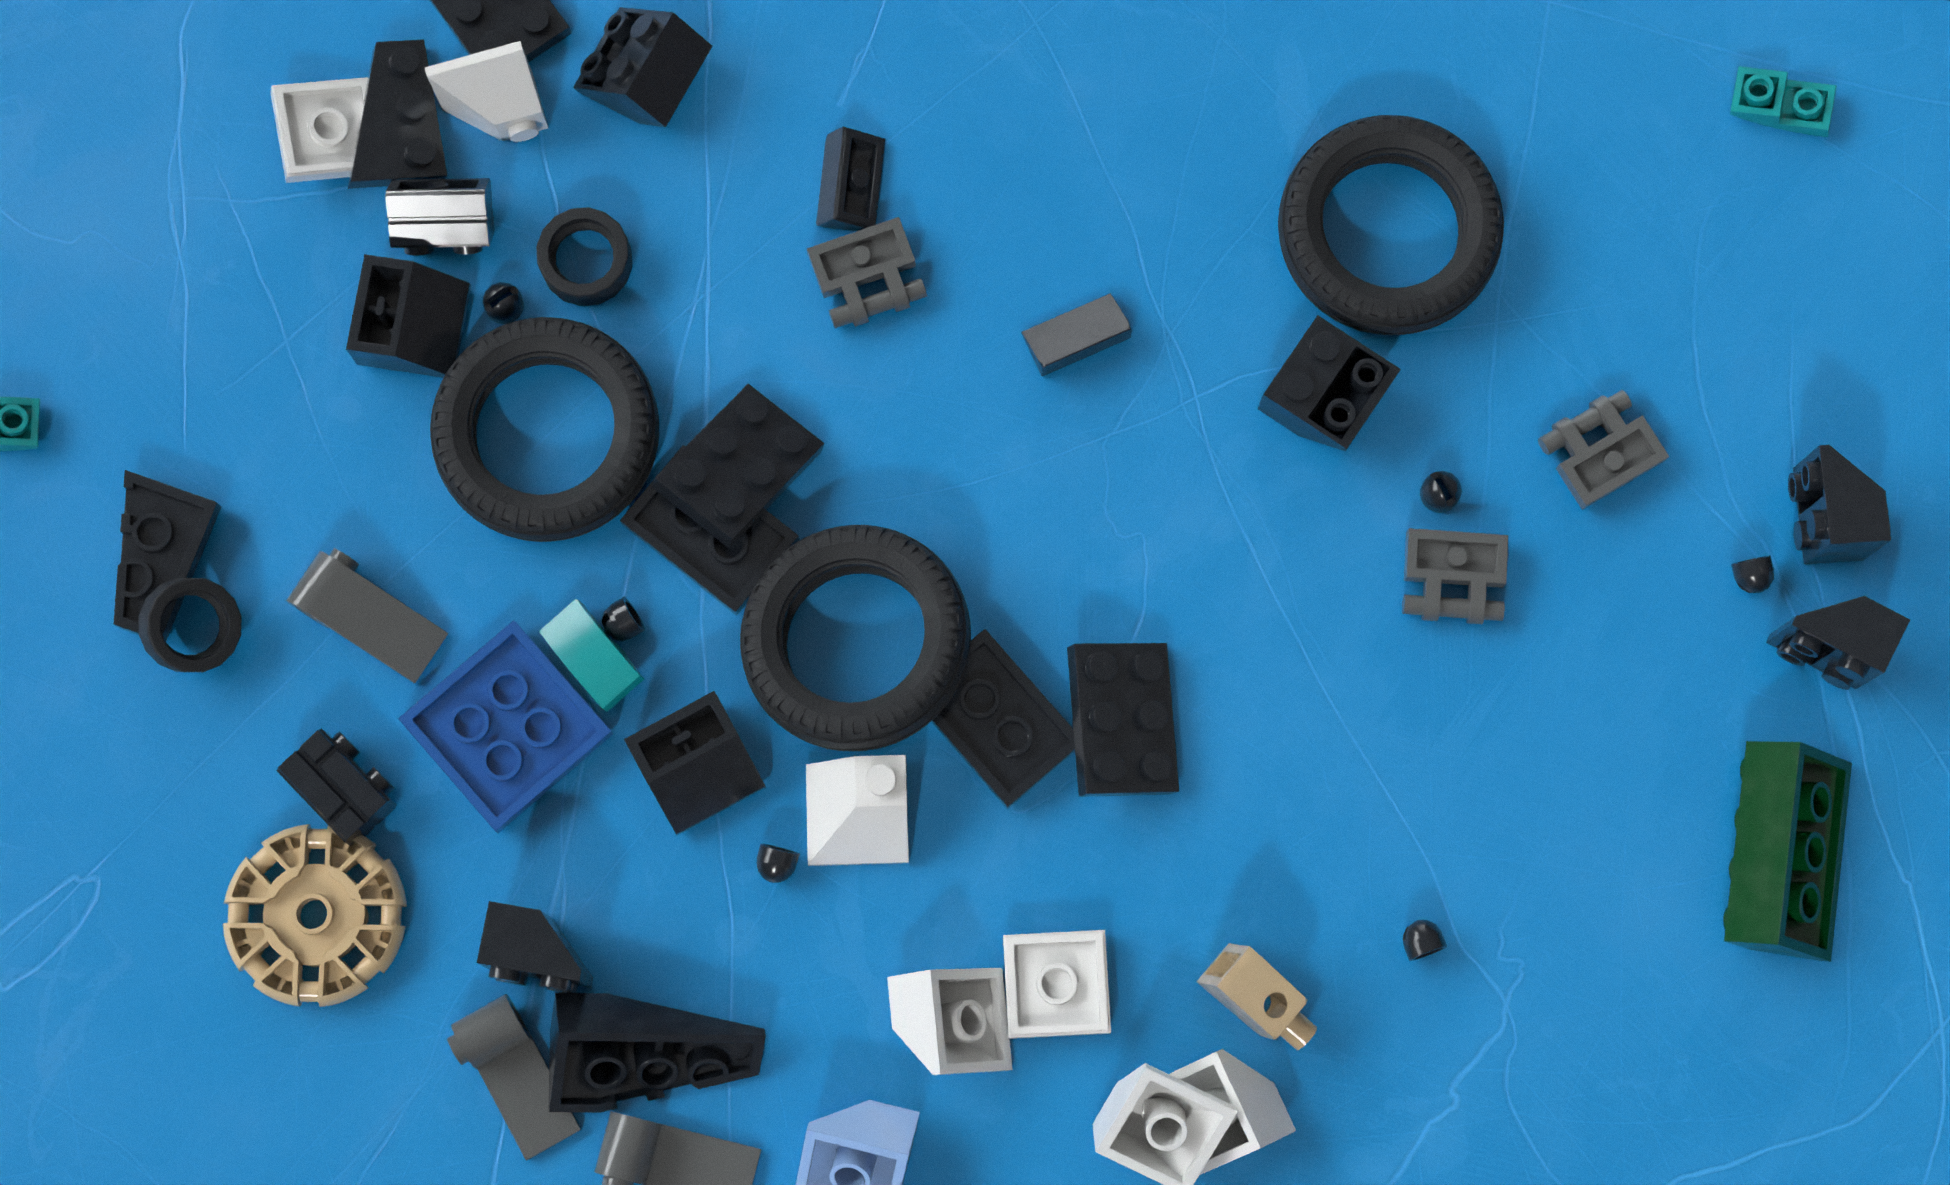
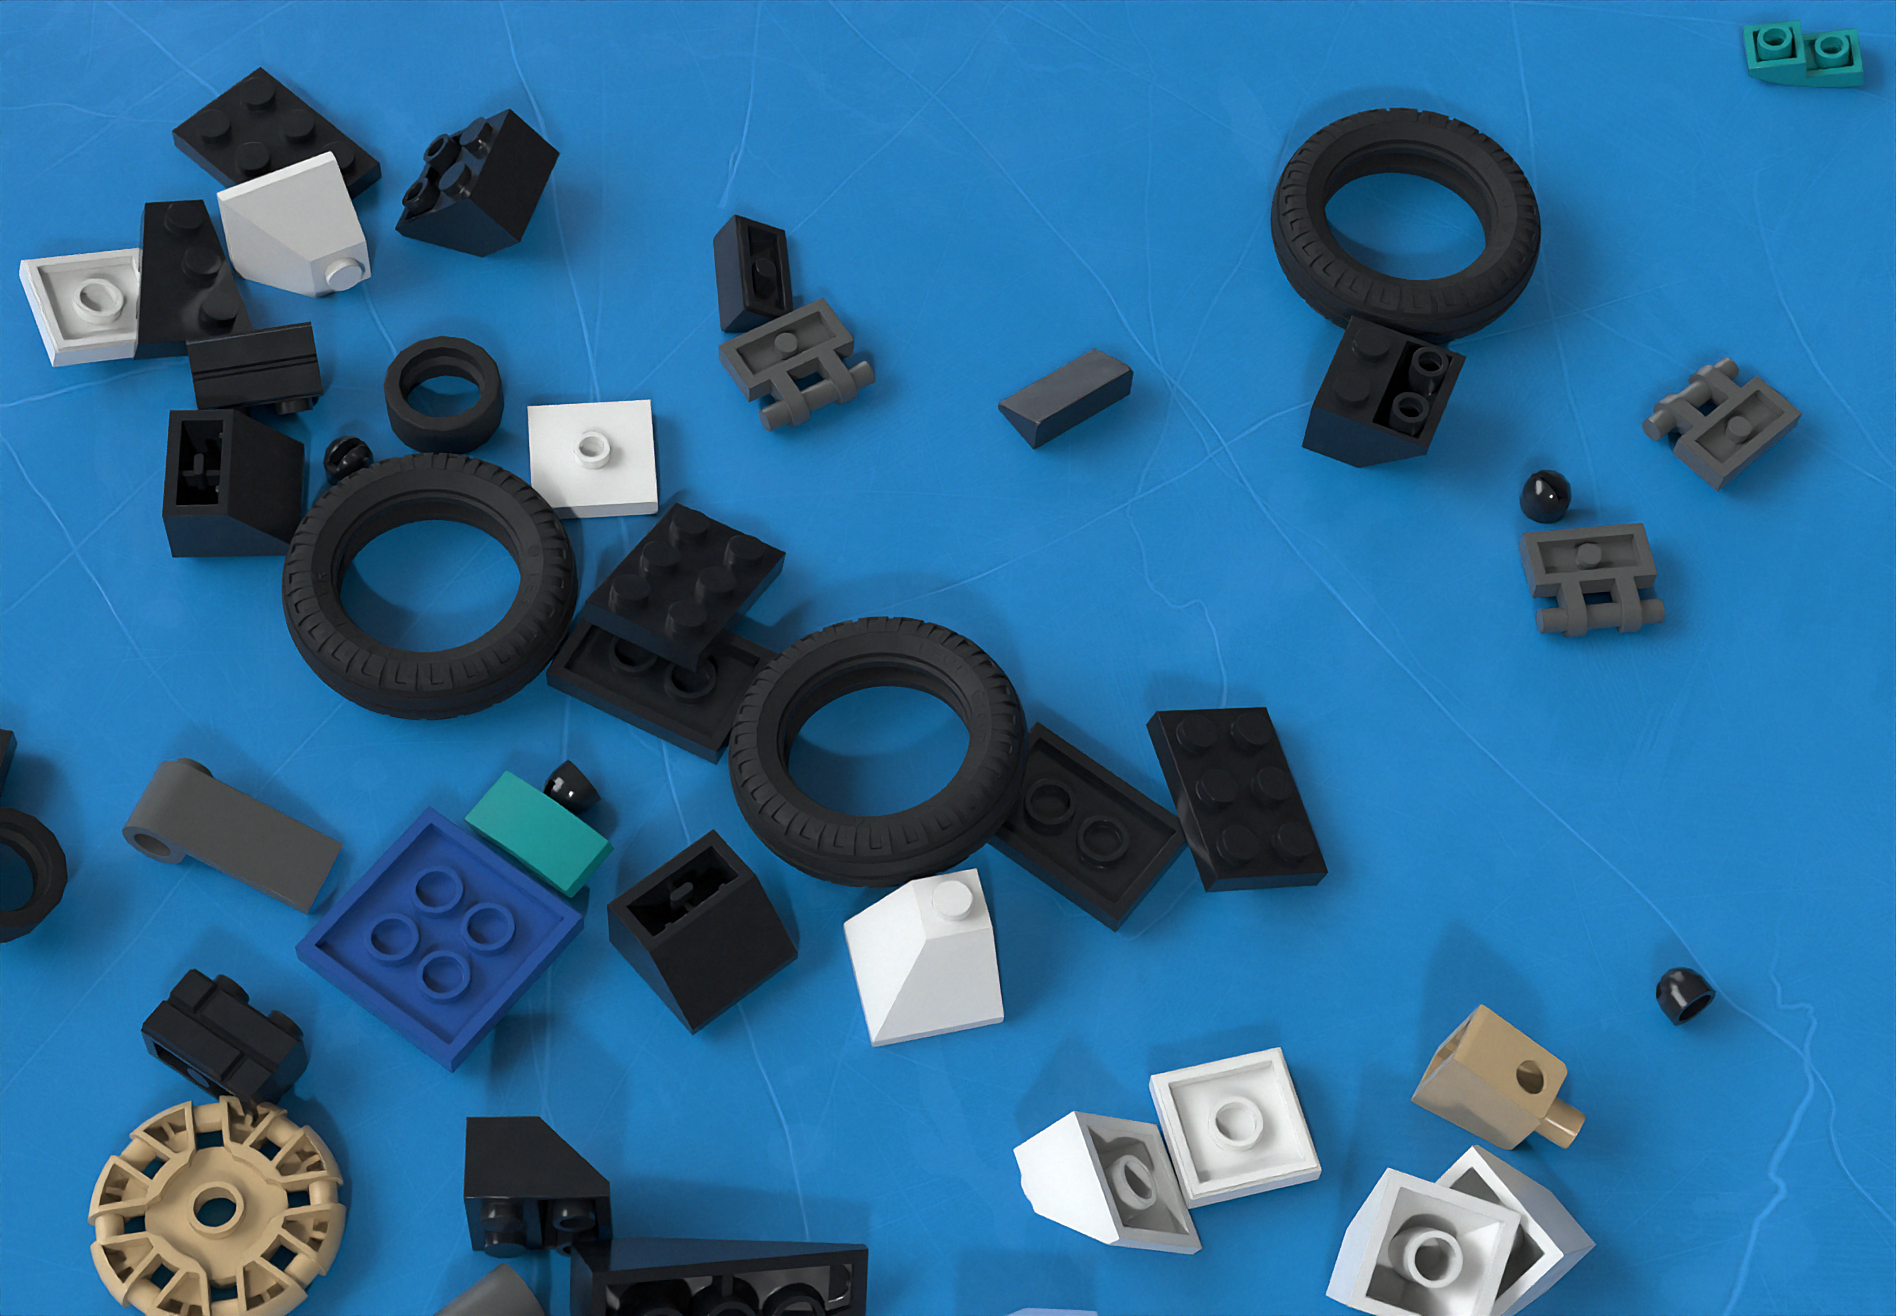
camera: 15 degrees left, 20 degrees down
black hinge [756,844,800,883] -> none
none -> white plate [527,400,658,519]

